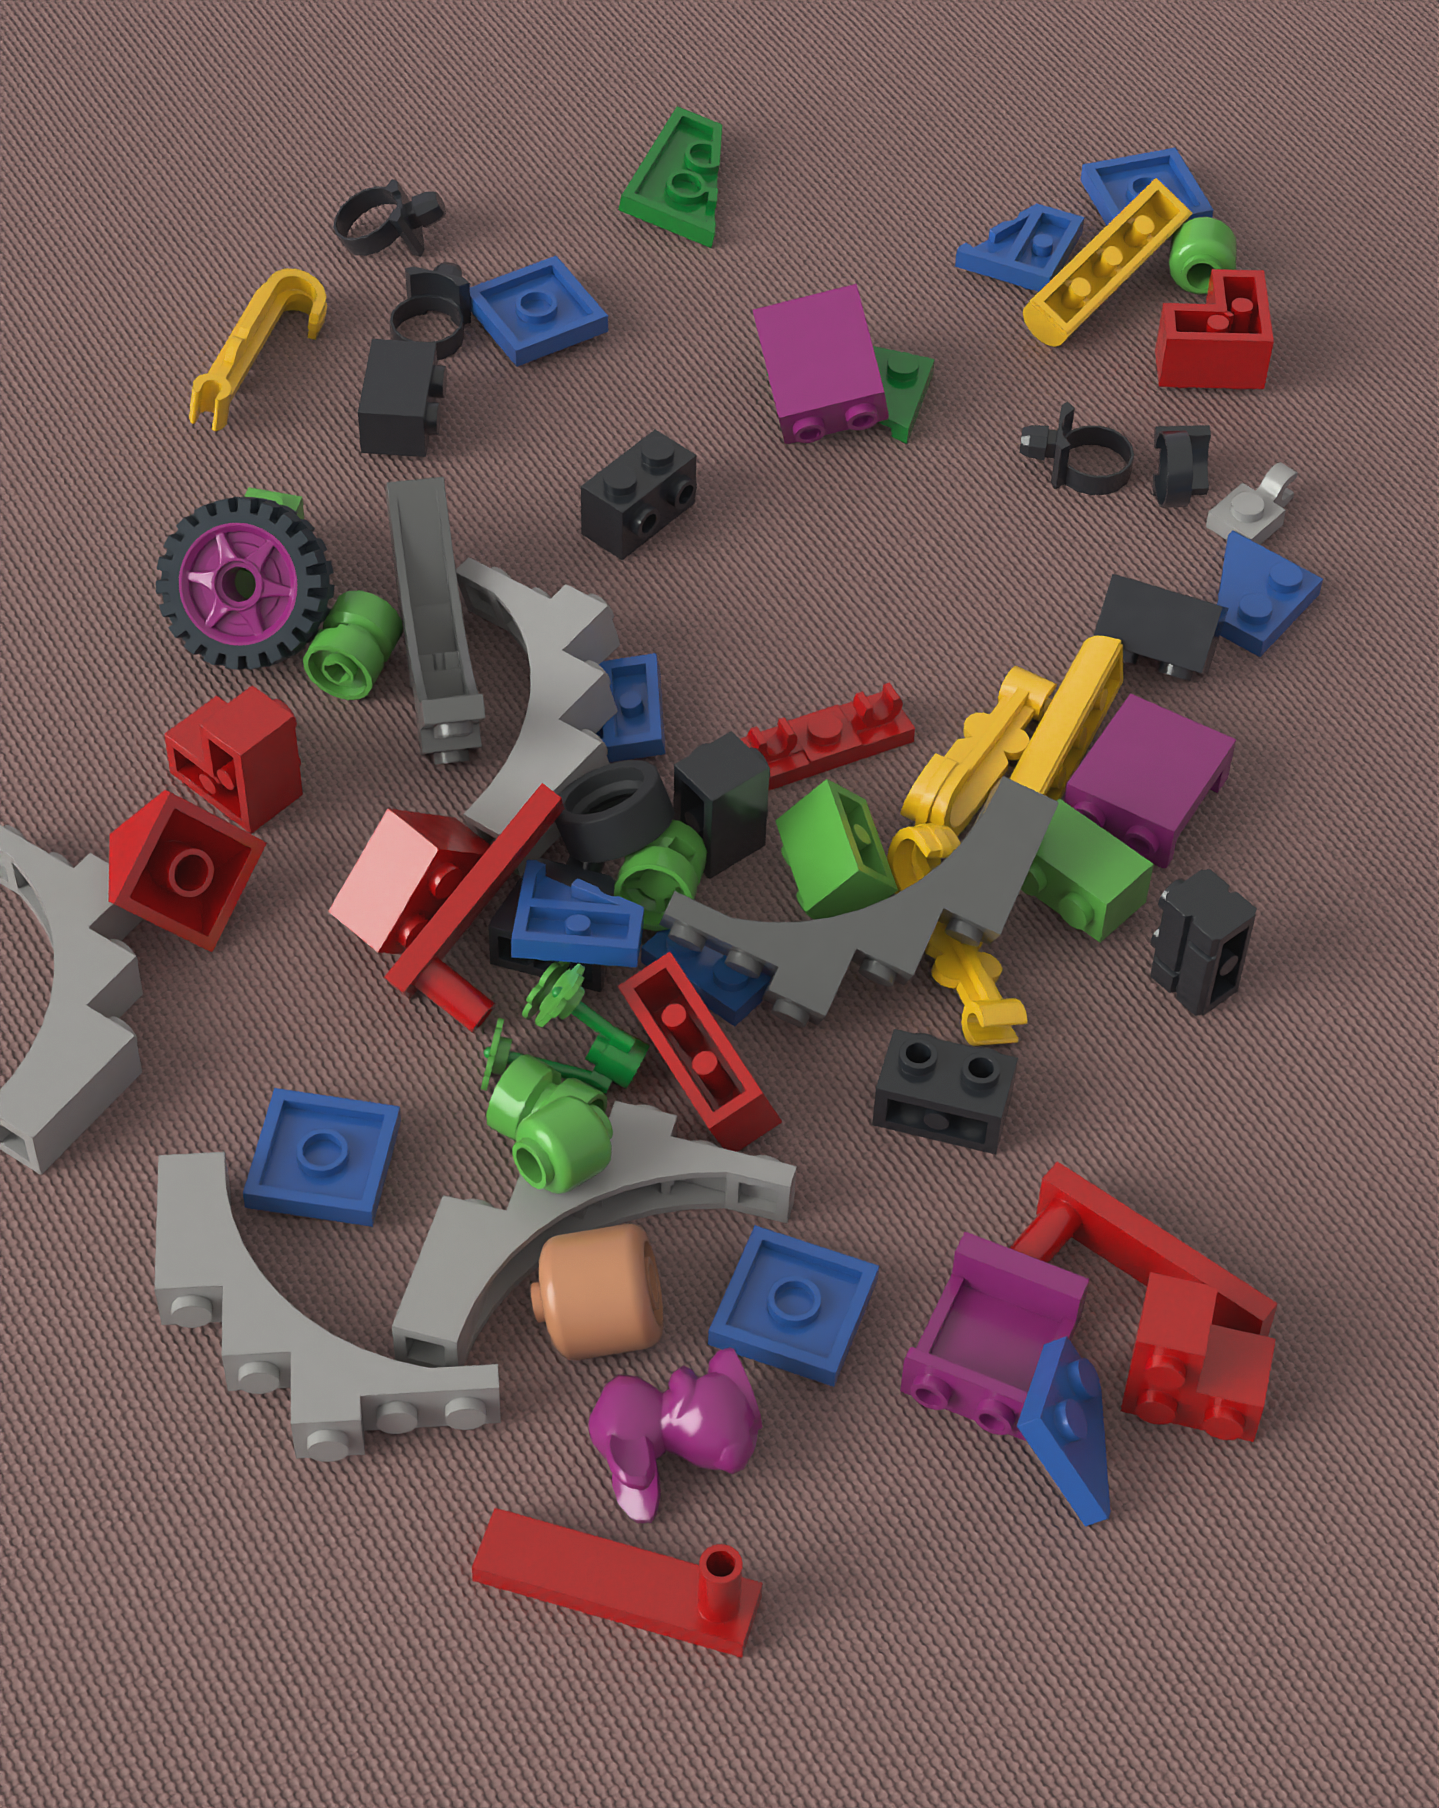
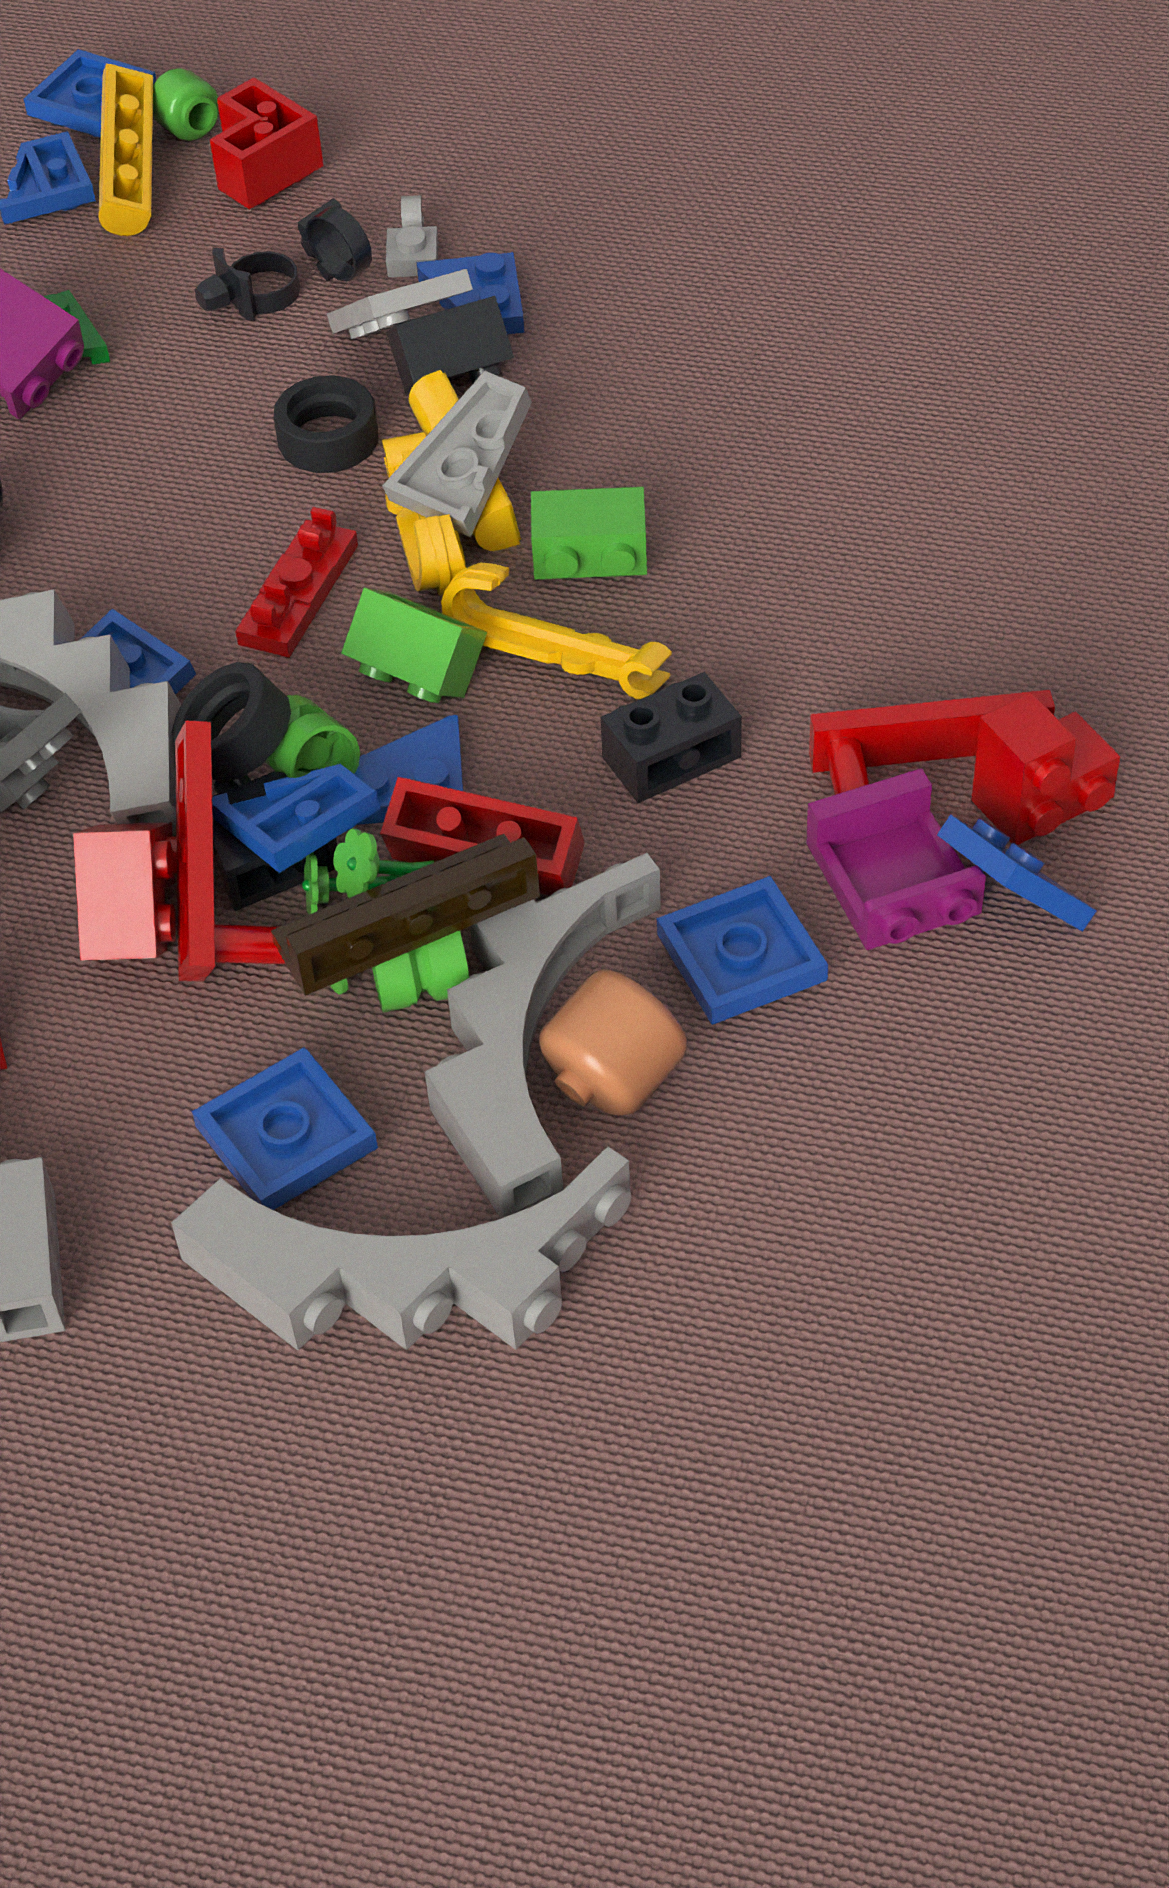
camera: 40 degrees left, 0 degrees up
red piece [472,1508,763,1658] -> none
bright green head [512,1095,613,1194] -> none
magenta animal [588,1347,763,1523] -> none
dark grey arch [659,776,1059,1027] -> none
black brick [673,731,770,879] -> none
magenta panel [1064,693,1236,868] -> none
black brick [1150,869,1257,1016] -> none
none -> dark brown fence [271,834,540,996]
none -> black tyre [274,375,378,473]
none -> light grey wing [327,269,473,339]
none -> light grey wing [382,371,532,537]

